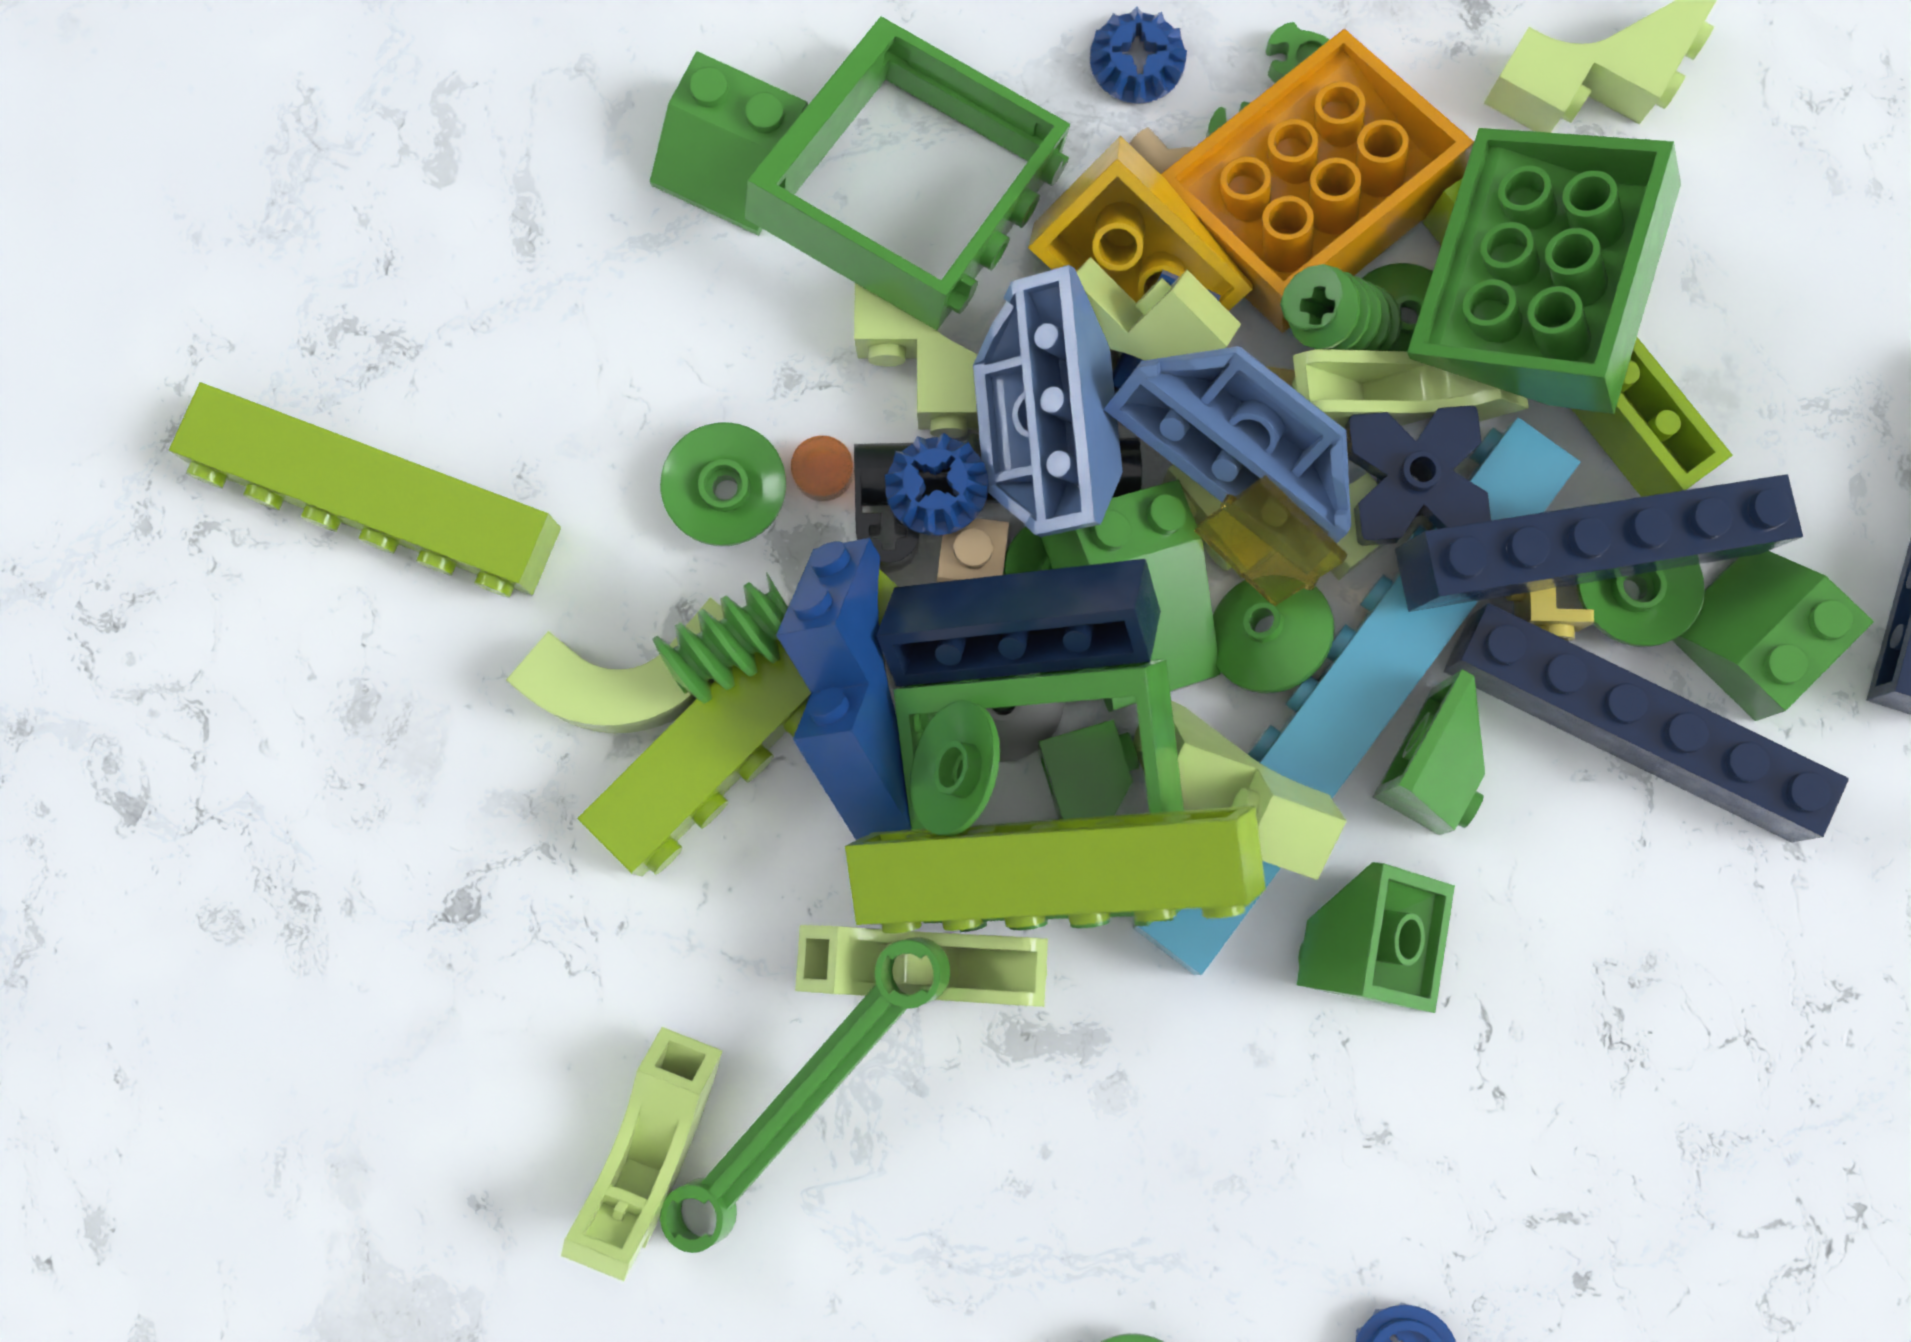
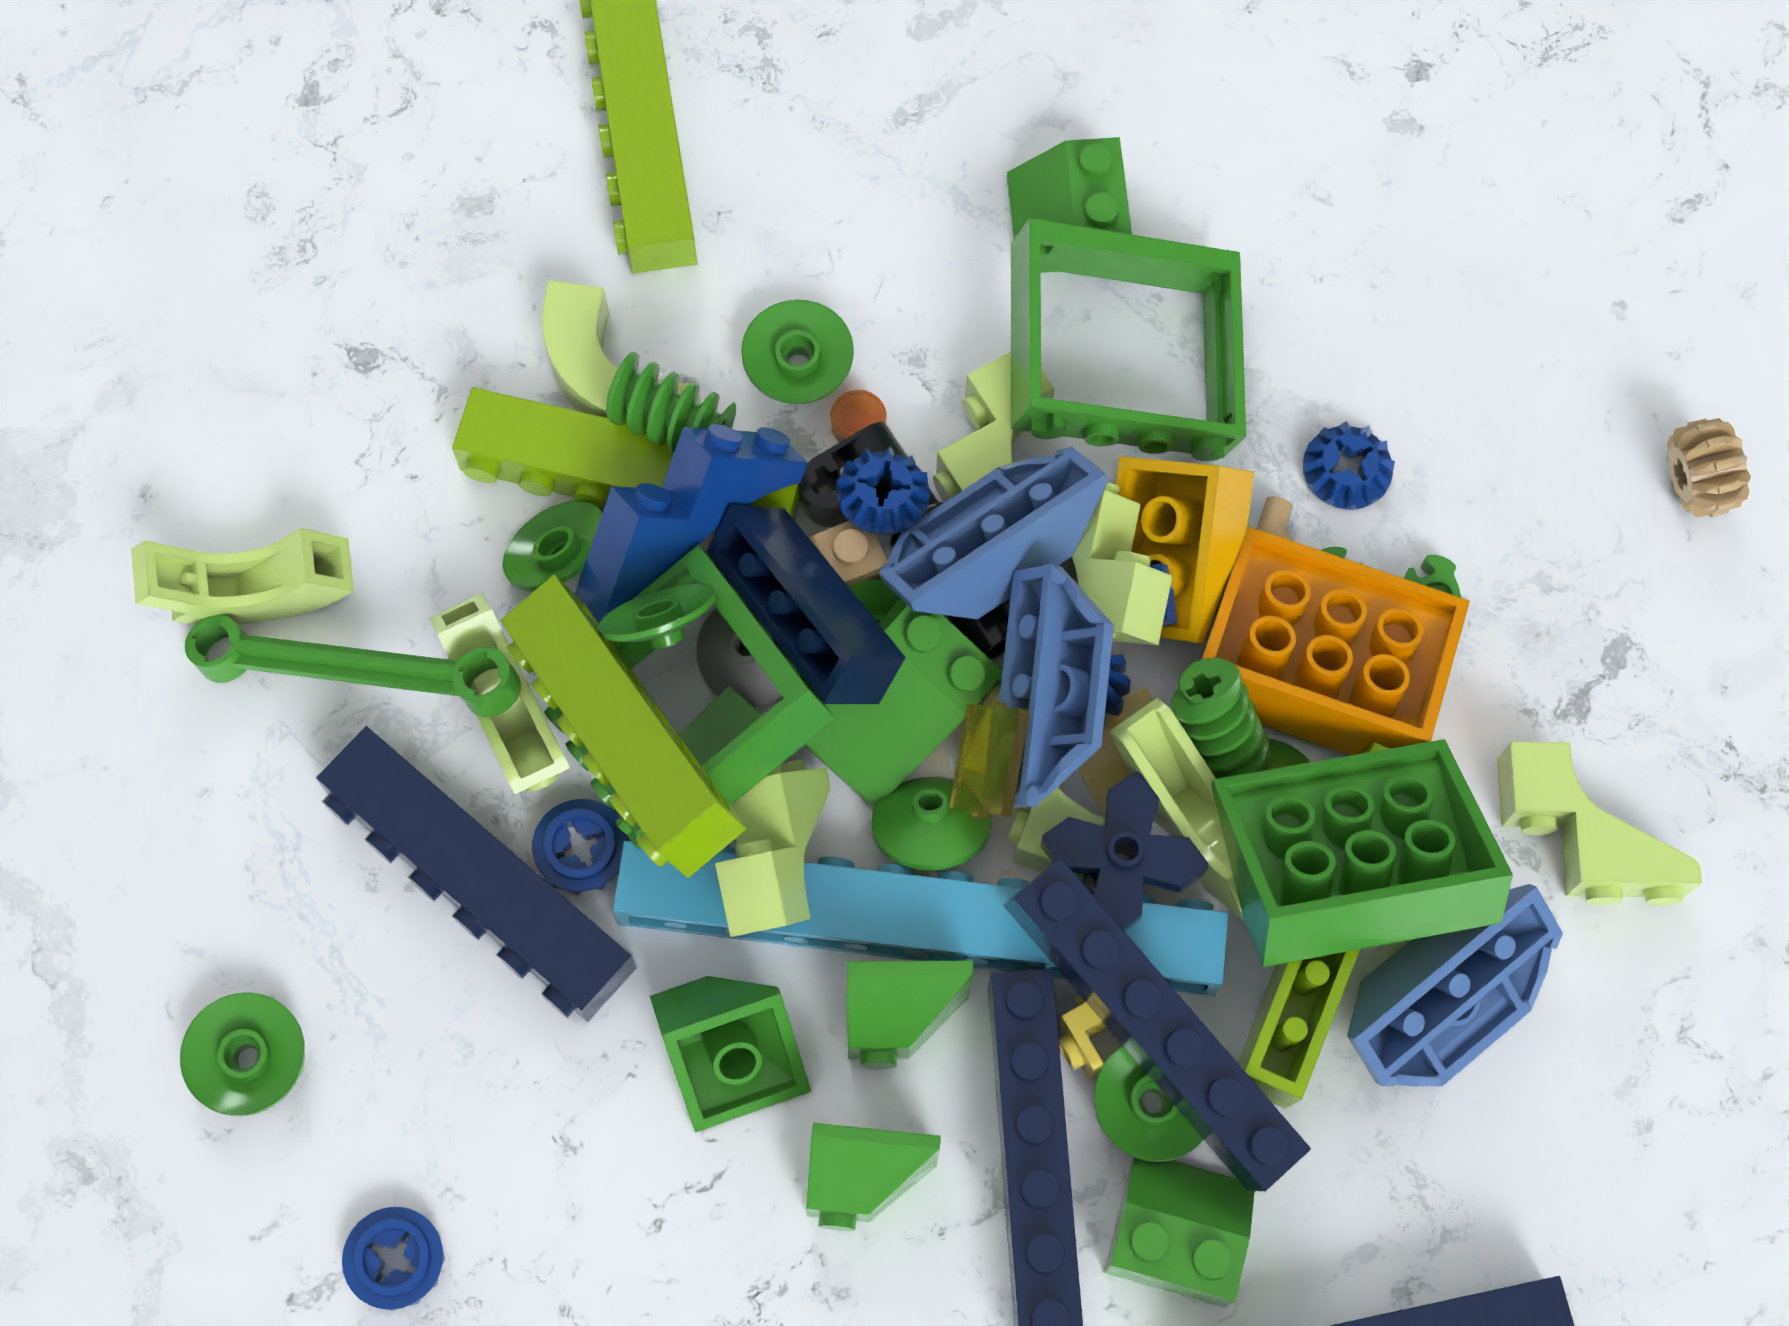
camera: 55 degrees right, 10 degrees down
none -> dark blue brick [316,726,637,1022]
none -> bright green dish [502,501,602,592]
none -> blue gear [532,799,628,895]
none -> bright green slope [806,1123,941,1231]
none -> medium blue wedge [1347,884,1563,1086]

